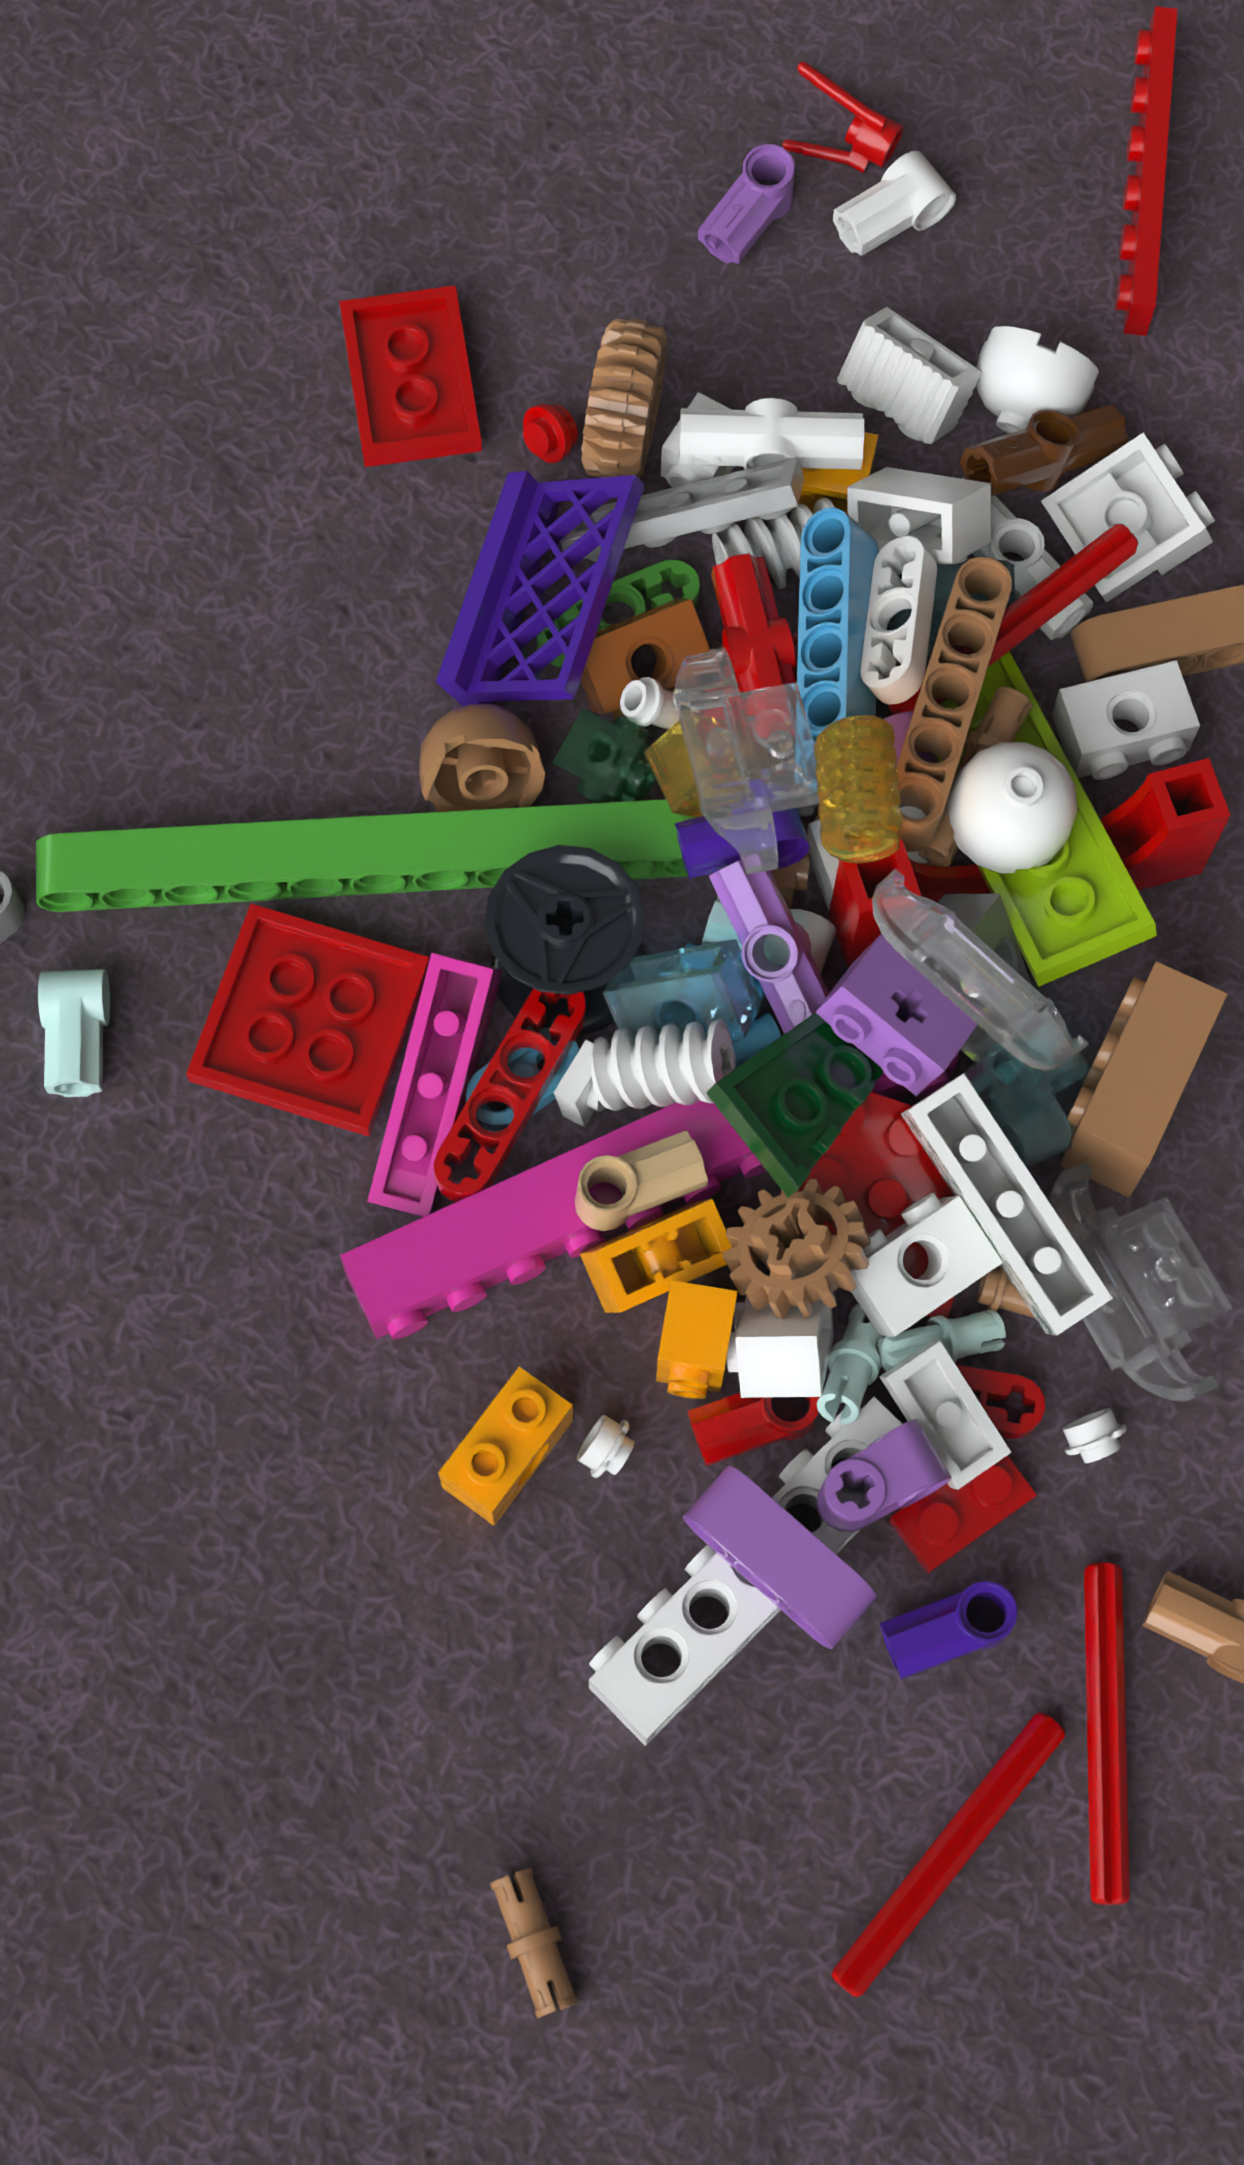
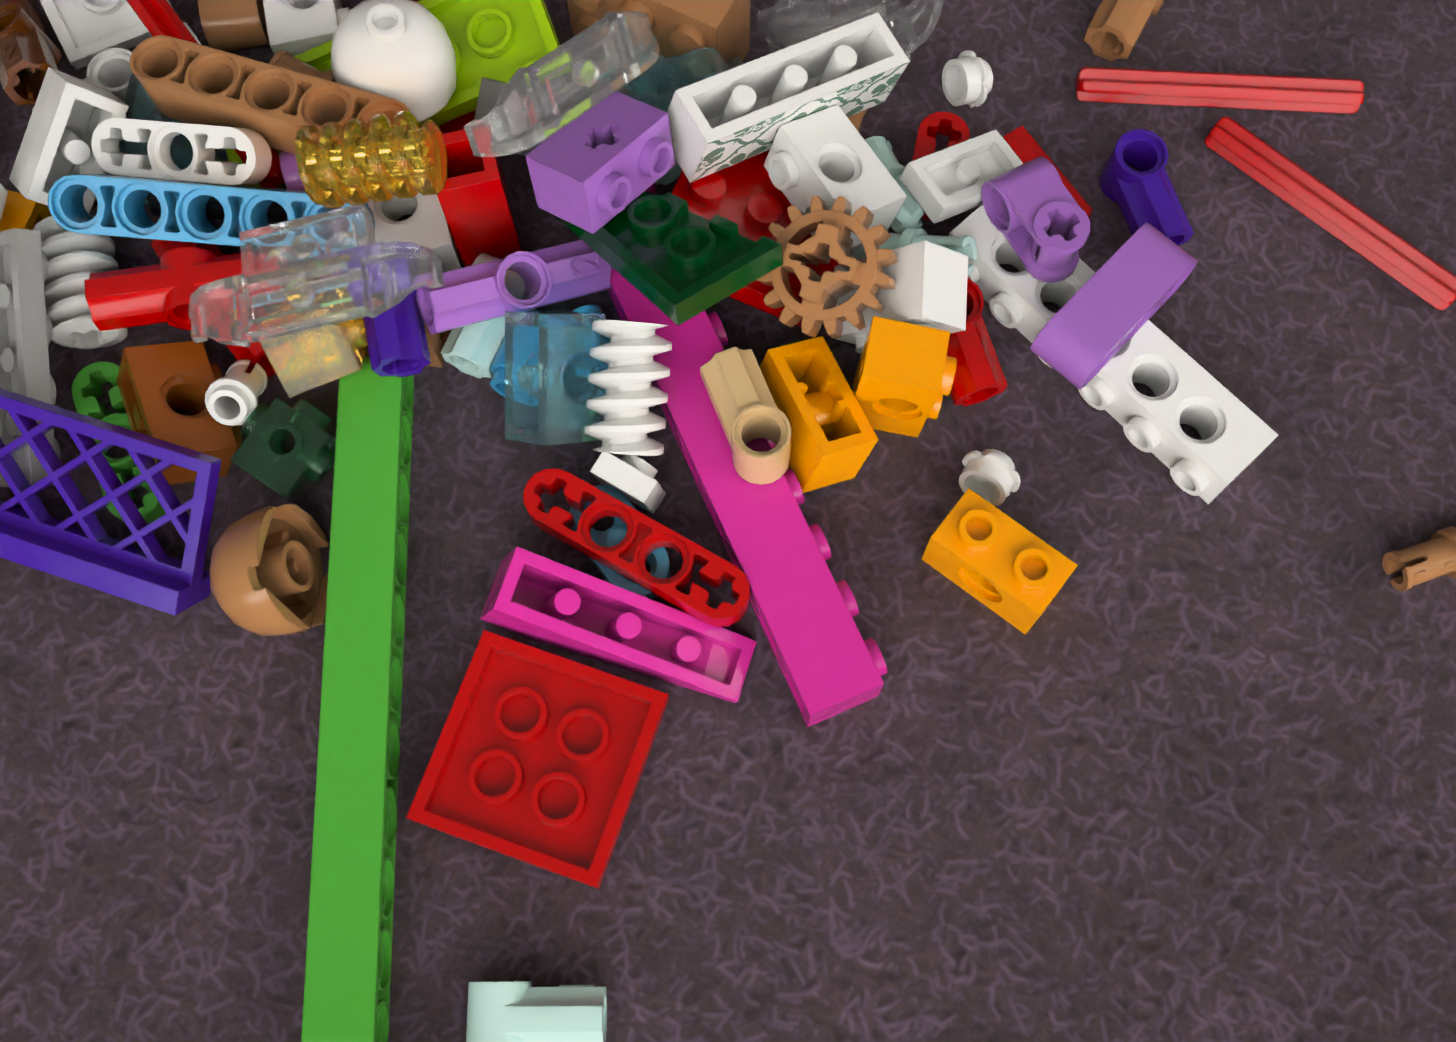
camera: 85 degrees left, 0 degrees up
black piece [484,845,646,1036] -> none

